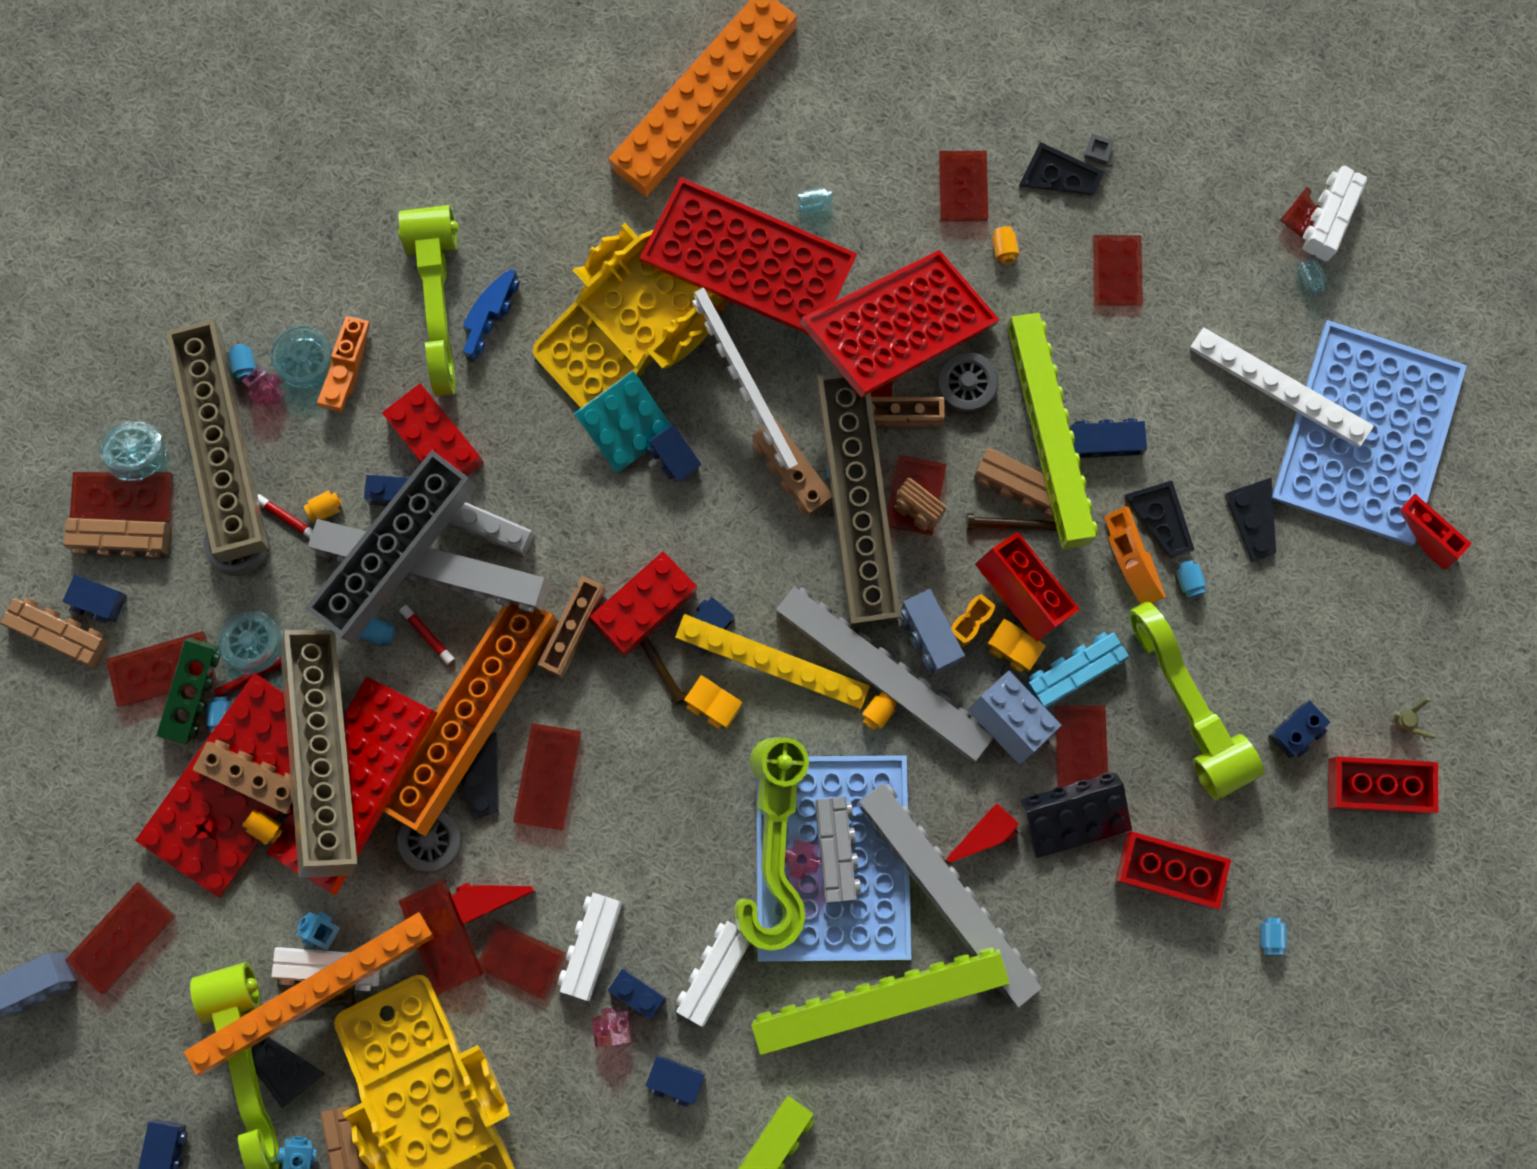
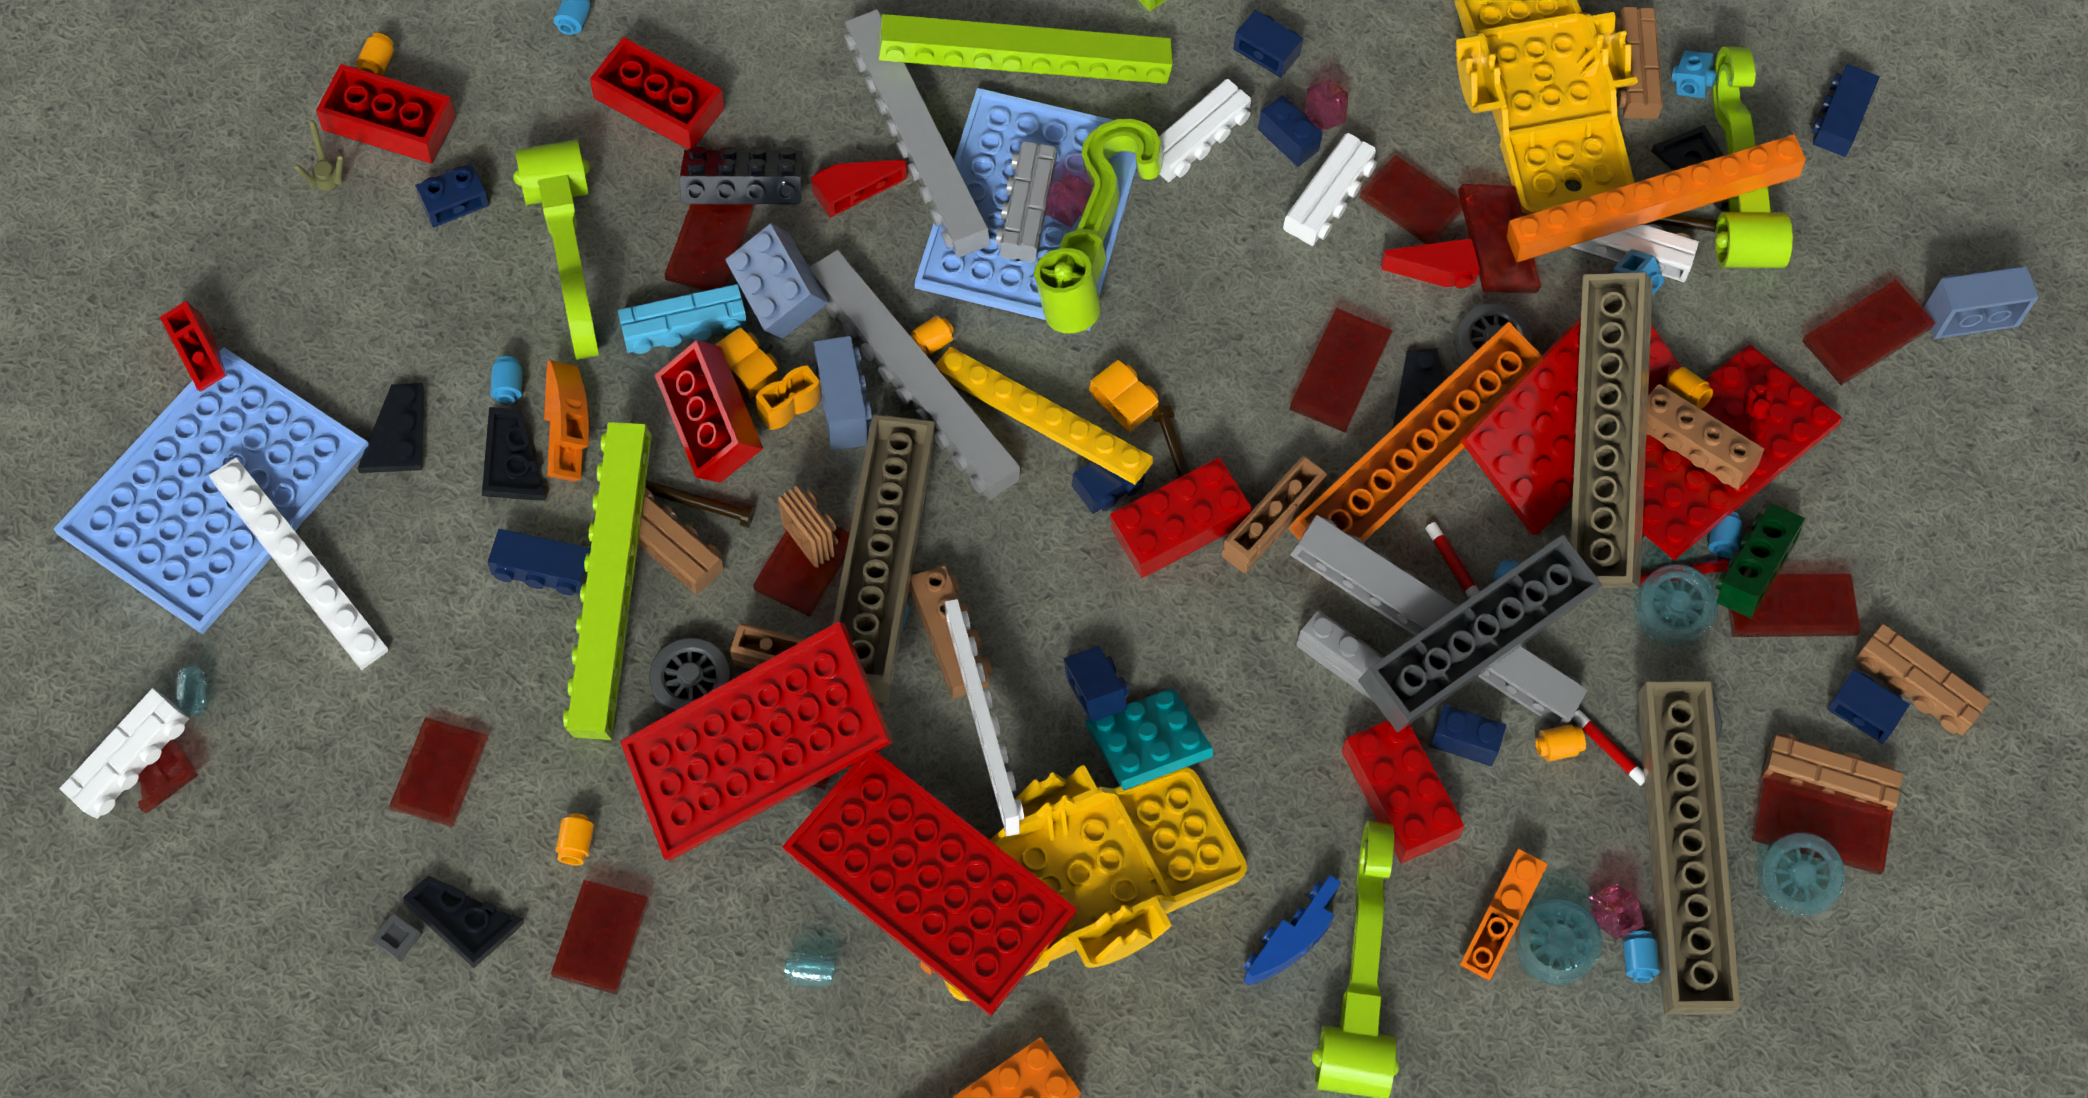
camera: 170 degrees left, 15 degrees down
none -> light orange brick [356,33,394,76]

